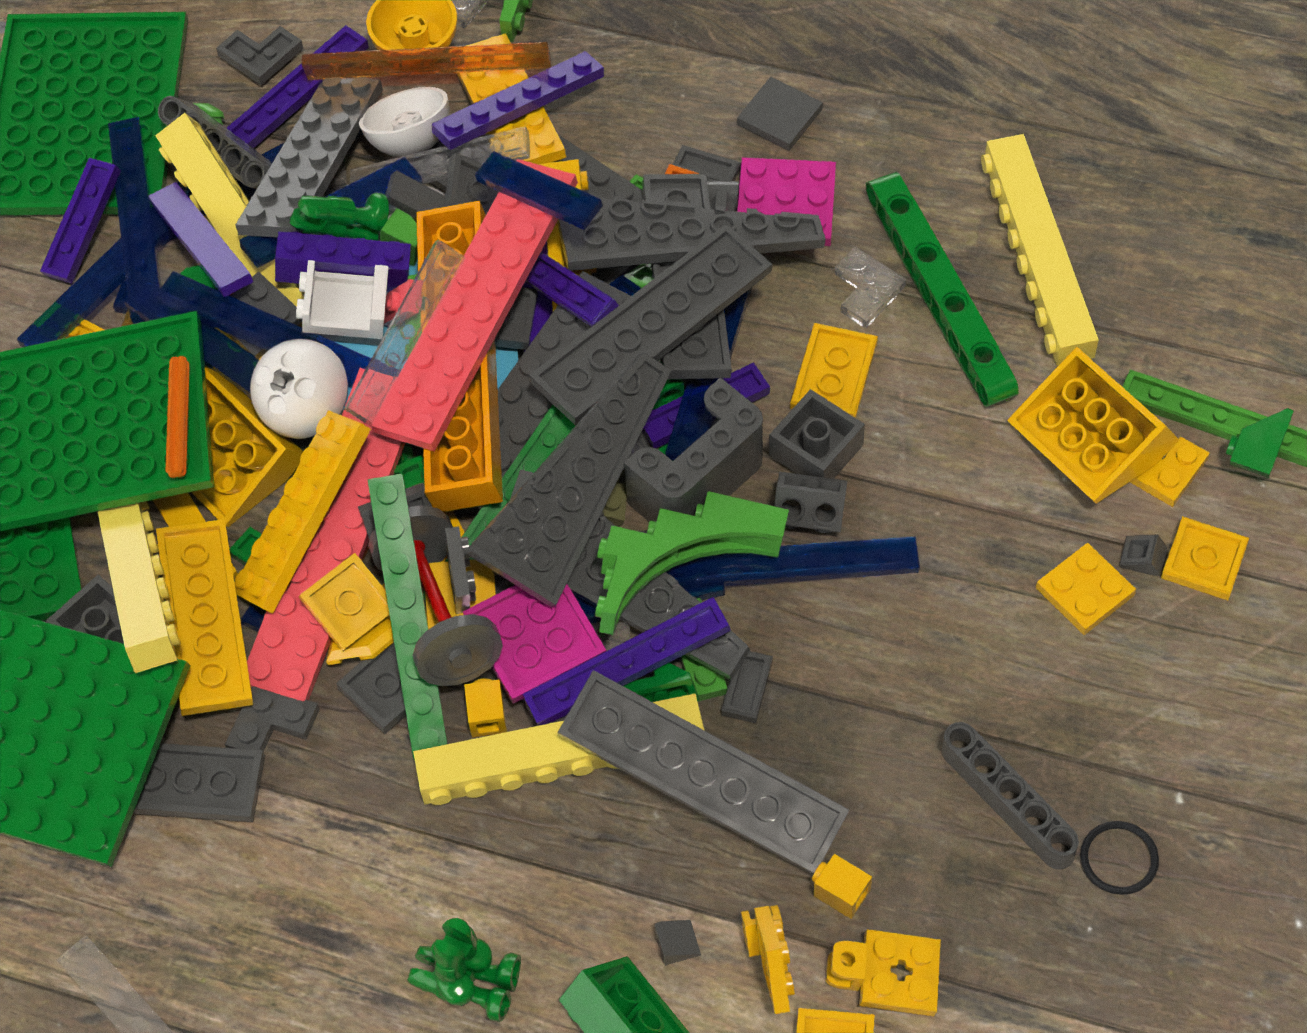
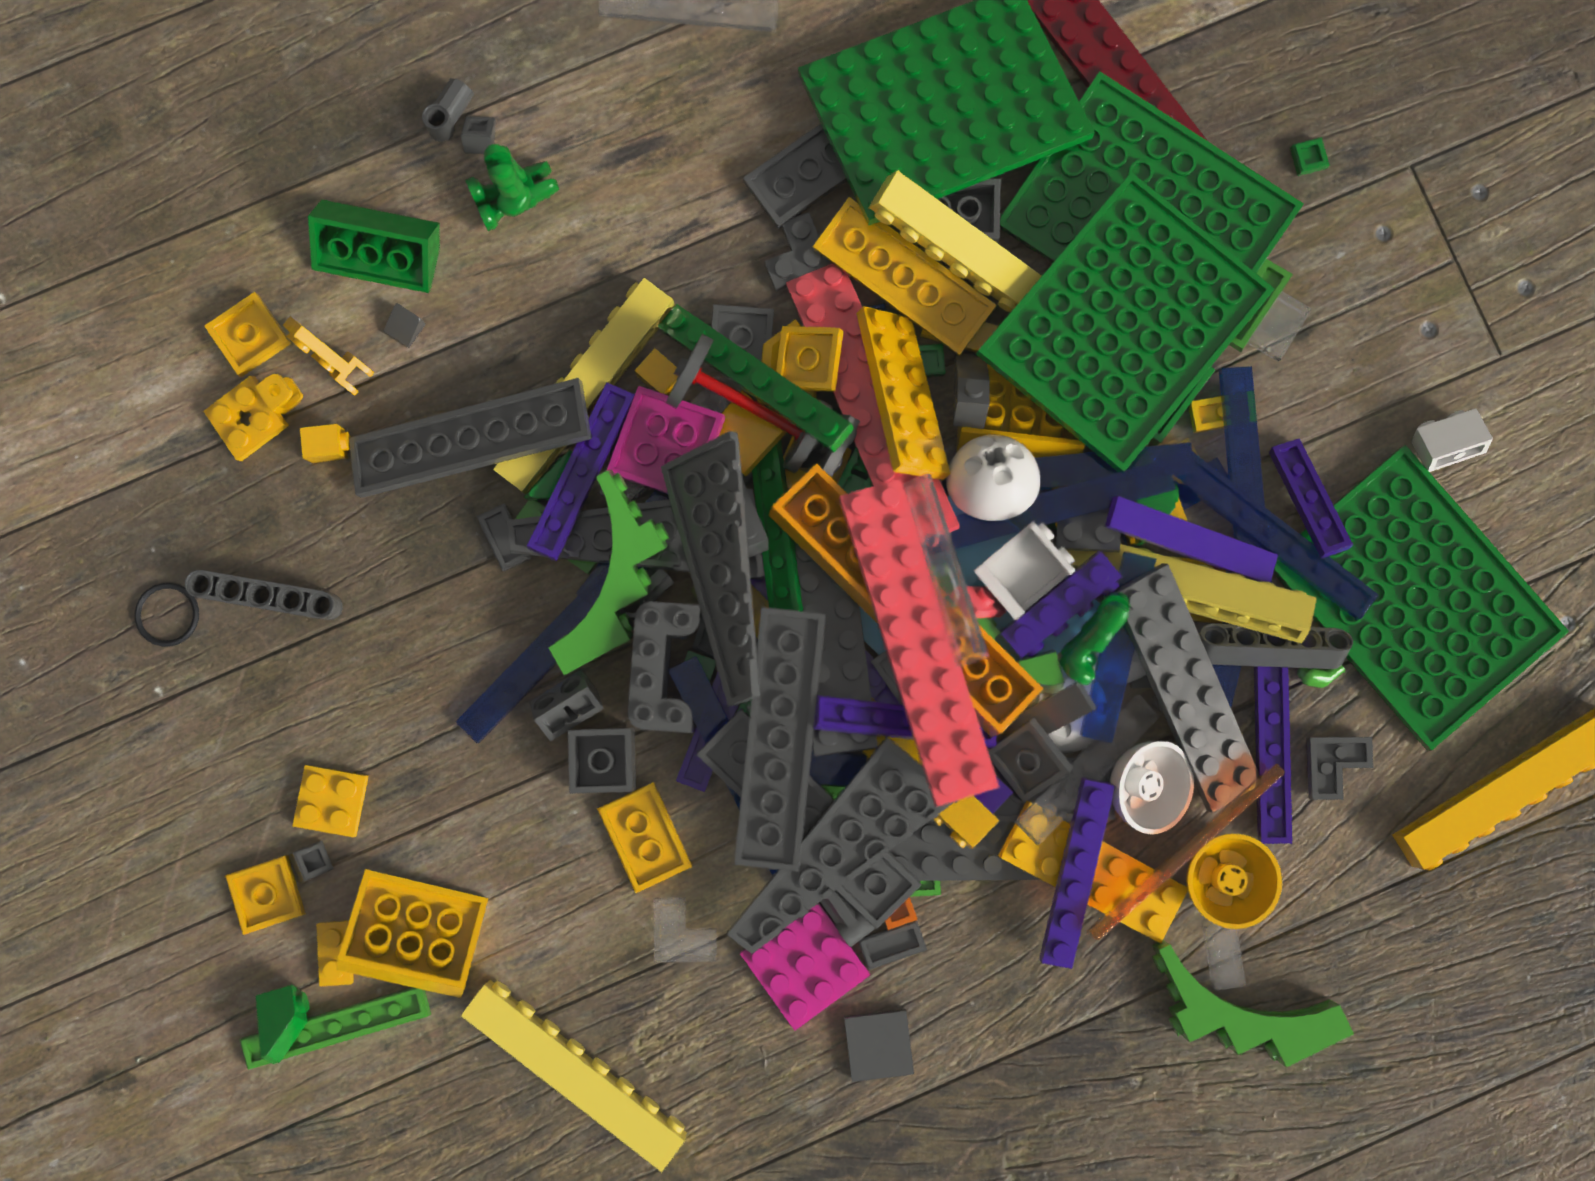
camera: 135 degrees right, 25 degrees up
orange axle [165,356,189,478] -> none
dark grey plate [445,526,476,614] -> none
clear blue tile [475,151,603,230] -> none
green beam [866,171,1019,407] -> none
none -> dark grey slope [953,353,990,429]

